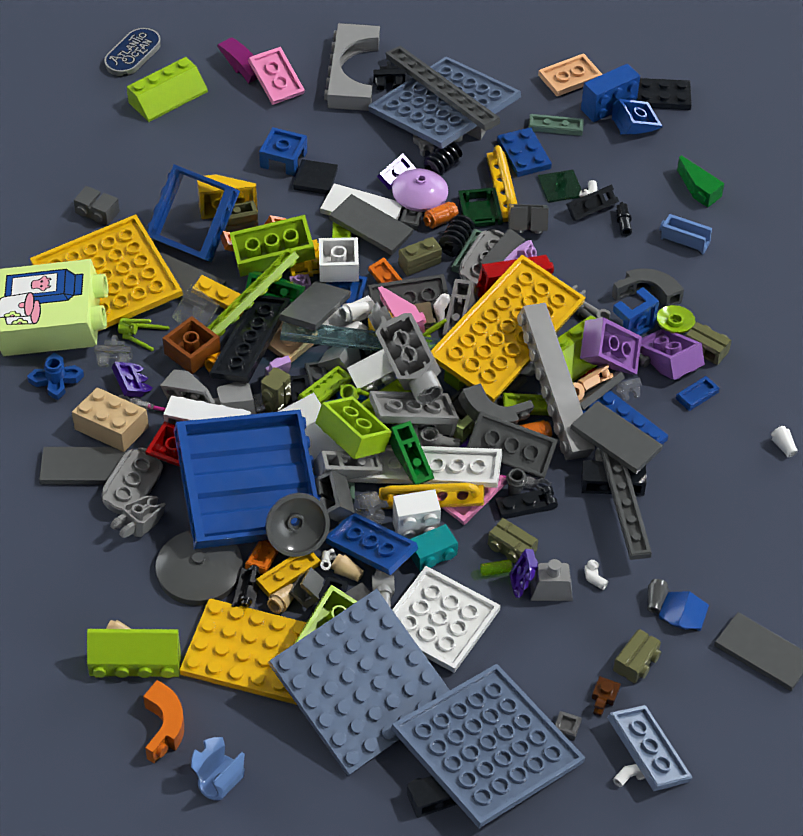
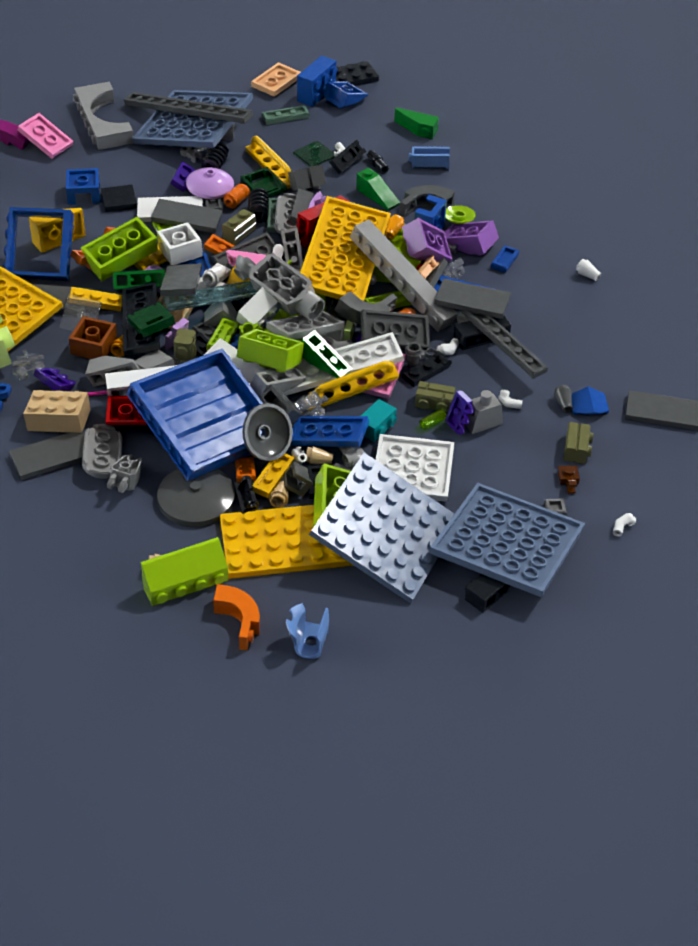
camera: 25 degrees left, 5 degrees down
lime plant [118,318,170,351] -> none
lime plate [207,248,299,337] -> none
olive brick [216,201,258,232] -> none
black hips [373,61,406,90] -> none
white brick [393,489,441,539] -> none
blue plate [497,127,552,177] -> none
sand blue tile [607,705,693,791] -> none
olive brick [686,322,732,365] -> none
none -> dark green container [127,302,176,338]
none -> green slope [356,168,400,211]
none -> light orange cone [385,215,404,239]
none -> white arm [436,338,459,355]

